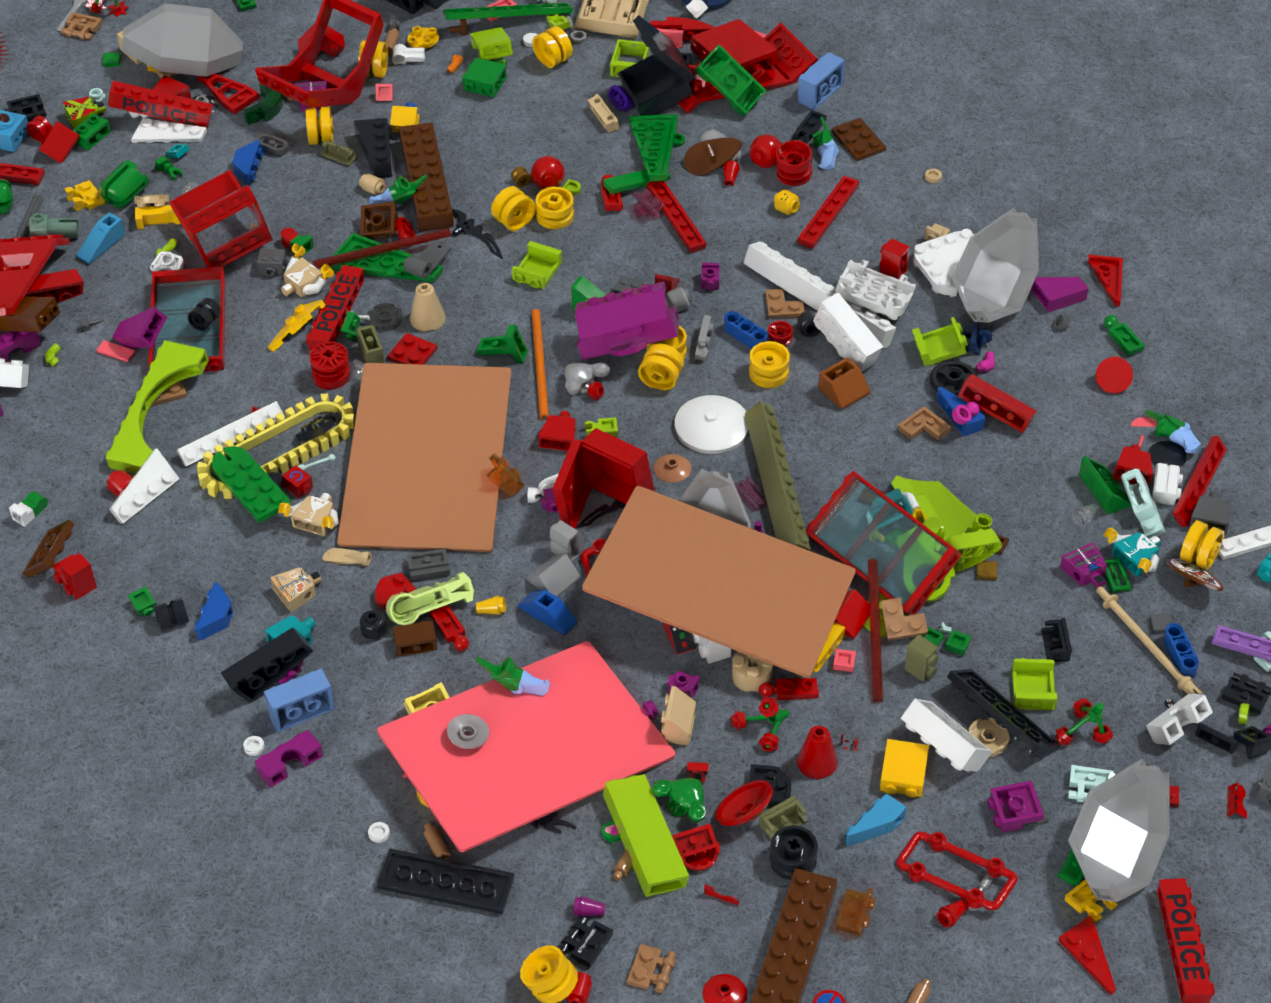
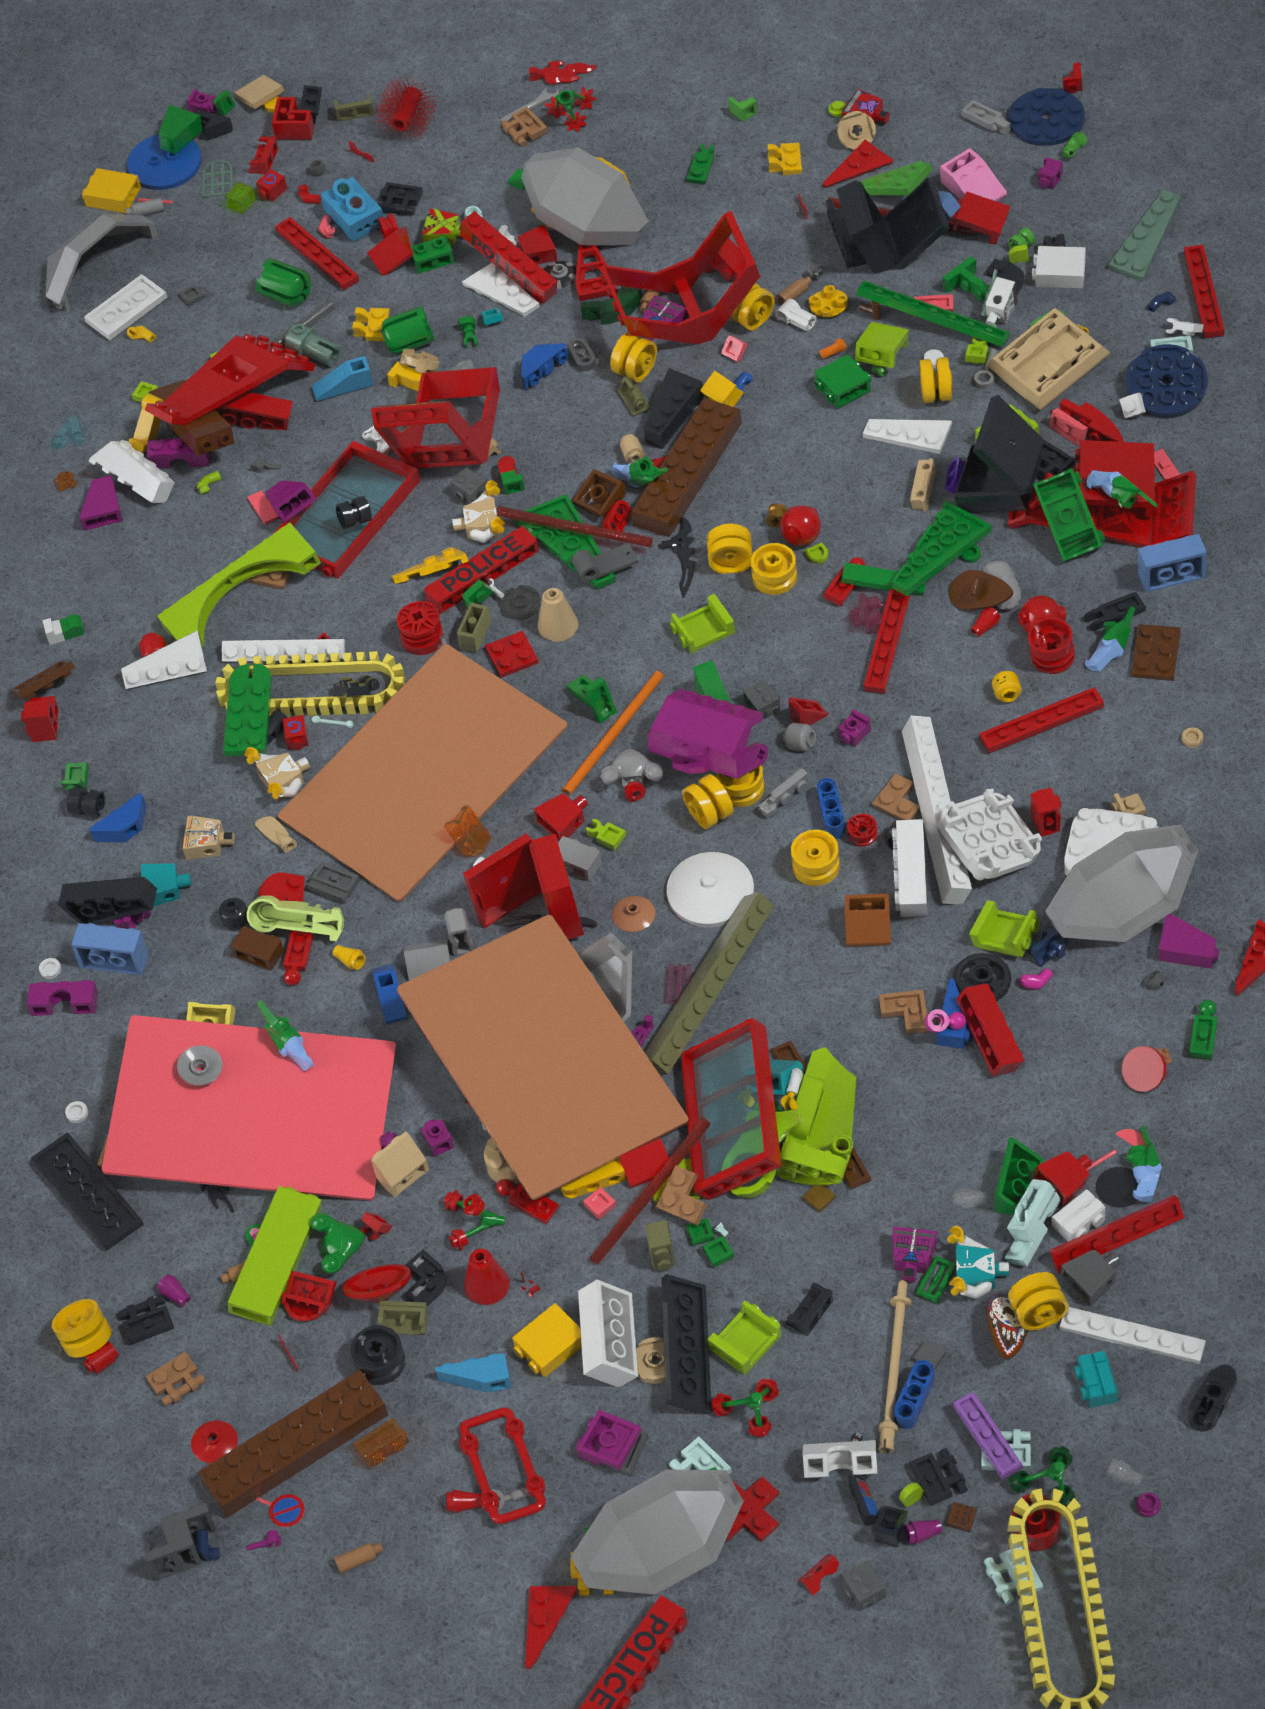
camera: 45 degrees right, 5 degrees up
none -> white wing [863,419,952,454]
none -> animal [1087,470,1158,509]

